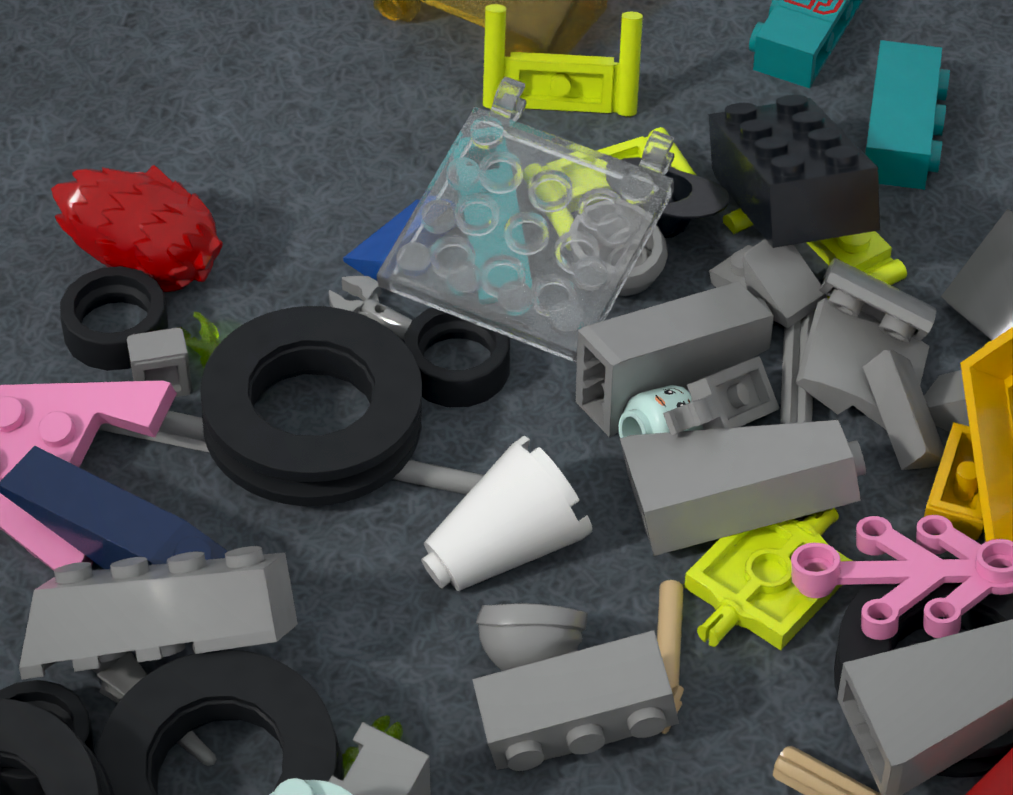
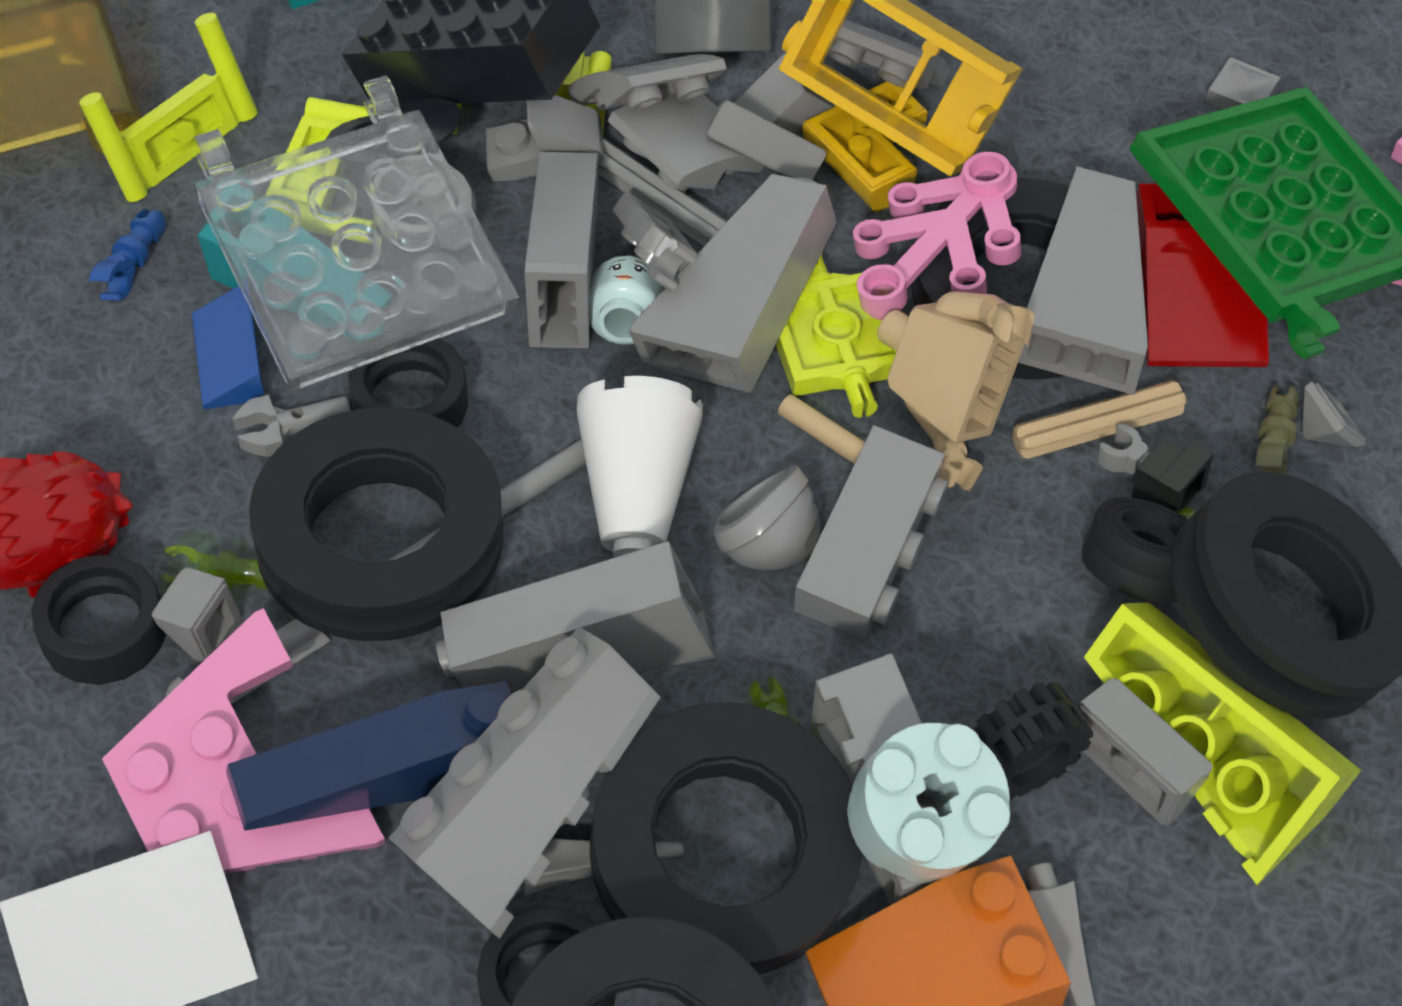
camera: 55 degrees left, 5 degrees up
none -> blue piece [89,209,166,301]
none -> light grey slope [436,541,715,690]
none -> tan torso [877,291,1035,491]

